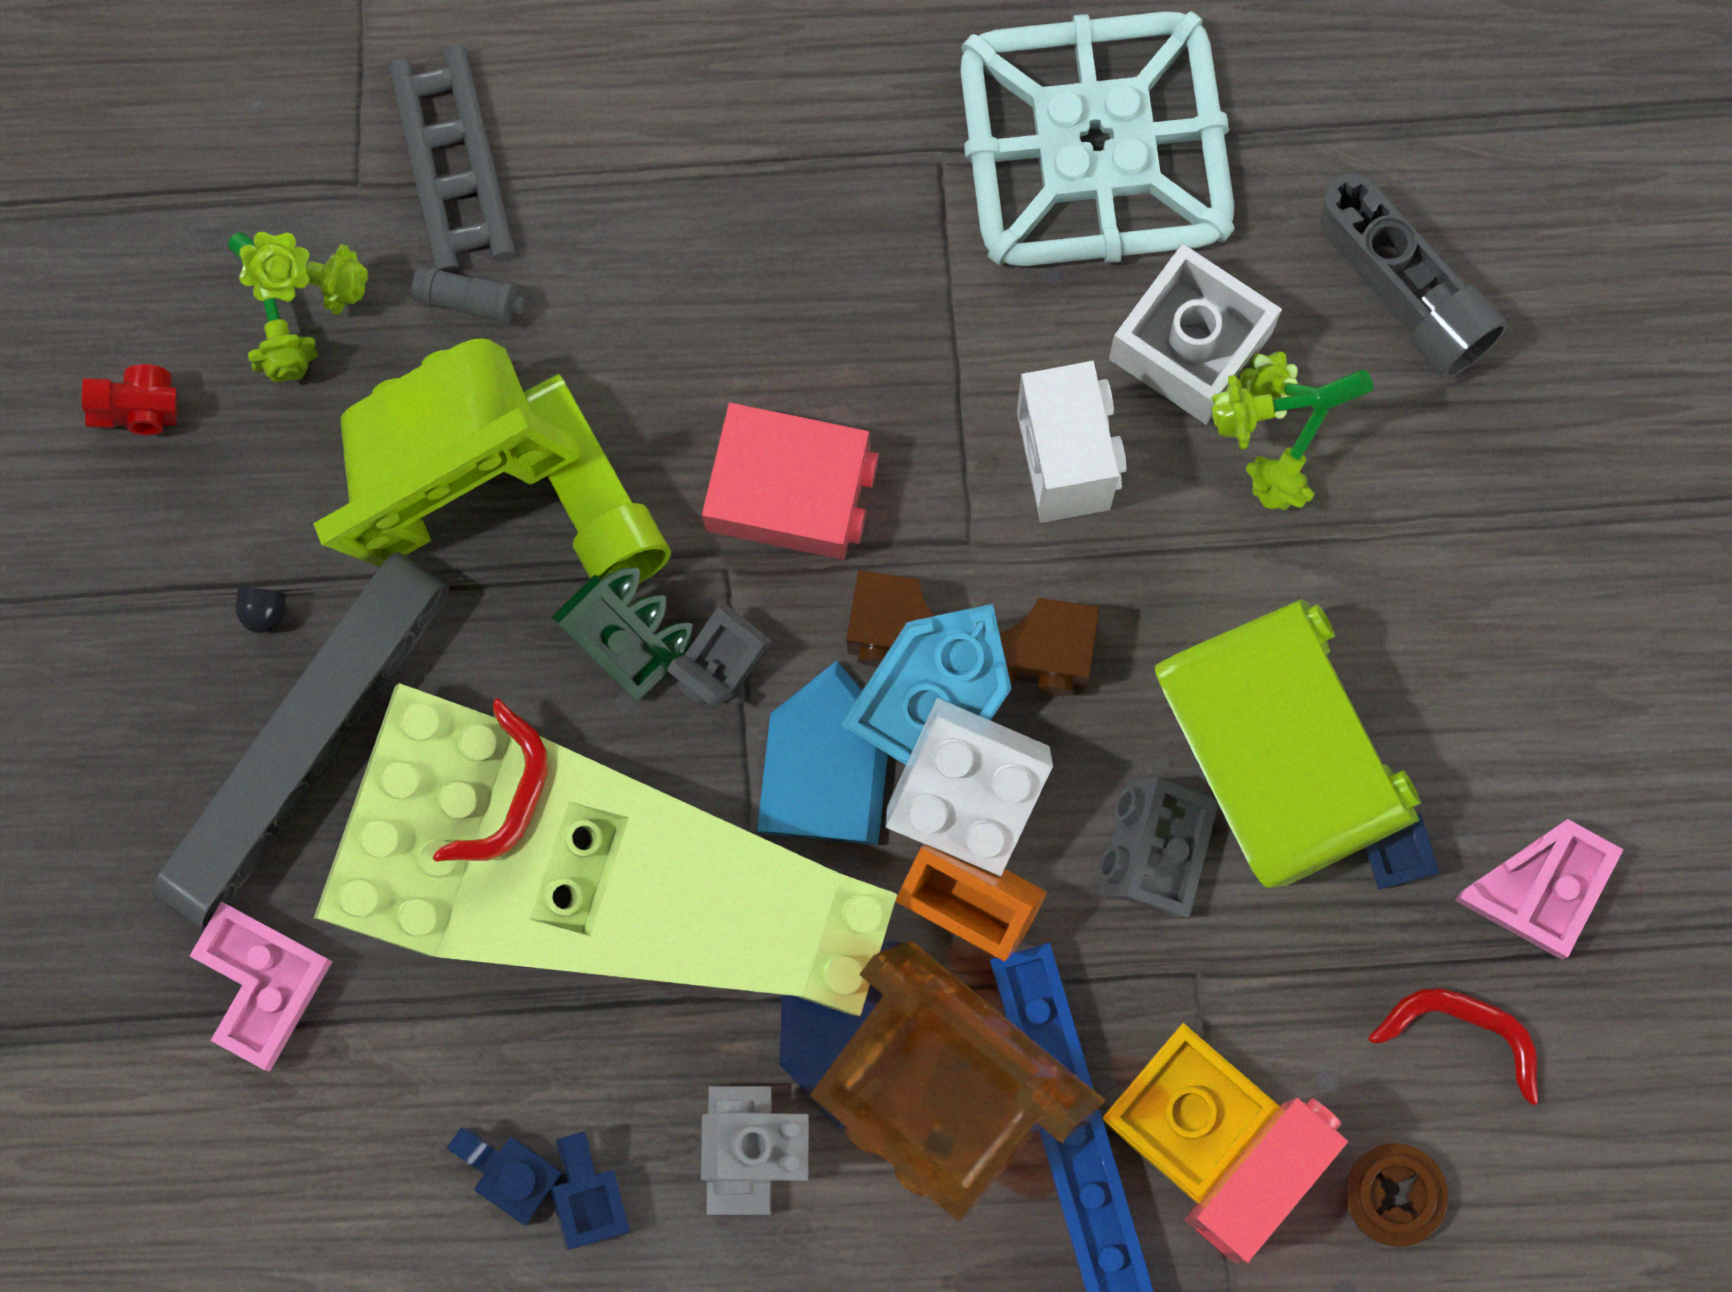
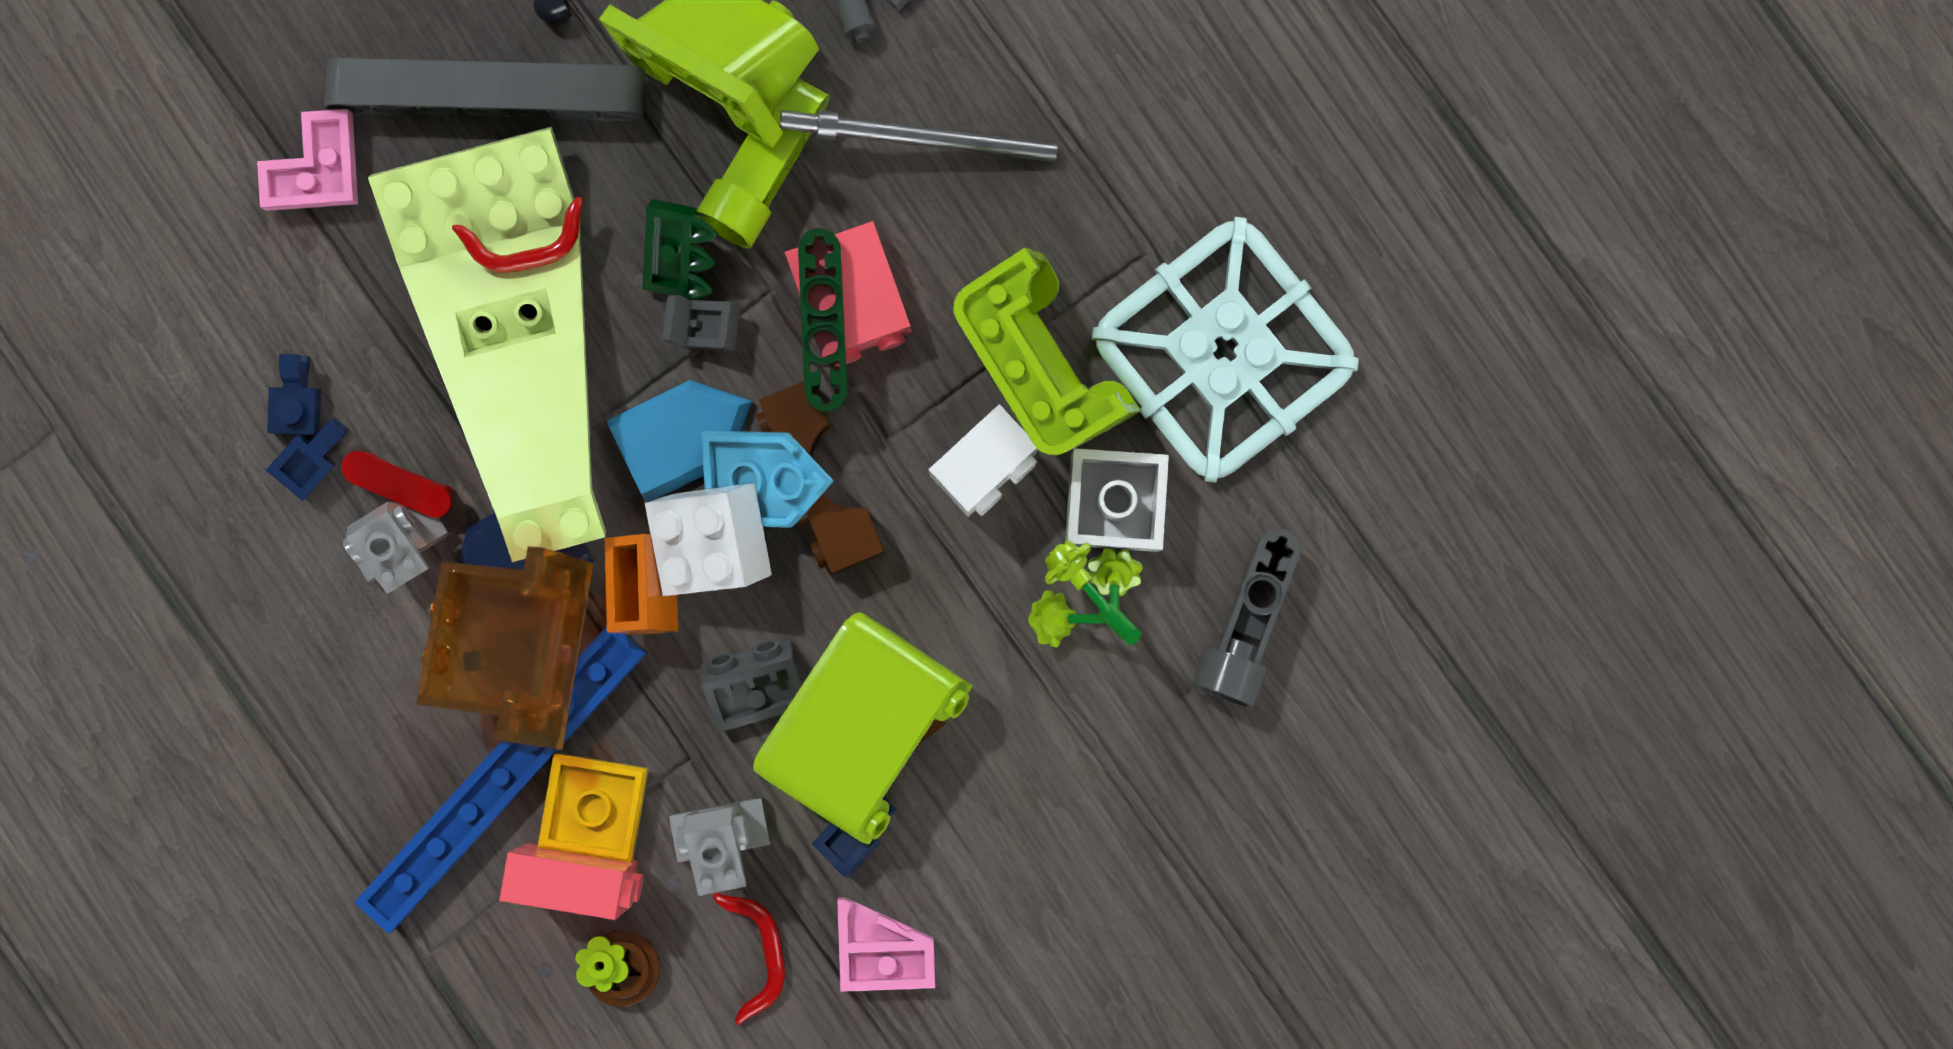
camera: 50 degrees right, 10 degrees up
none -> red piece [342,450,454,518]
none -> lime plant [575,936,629,992]
none -> light grey tile [669,797,772,896]
none -> flat silver bar [779,110,1057,162]
none -> dark green beam [798,228,847,414]
none -> lime windscreen [954,247,1141,455]

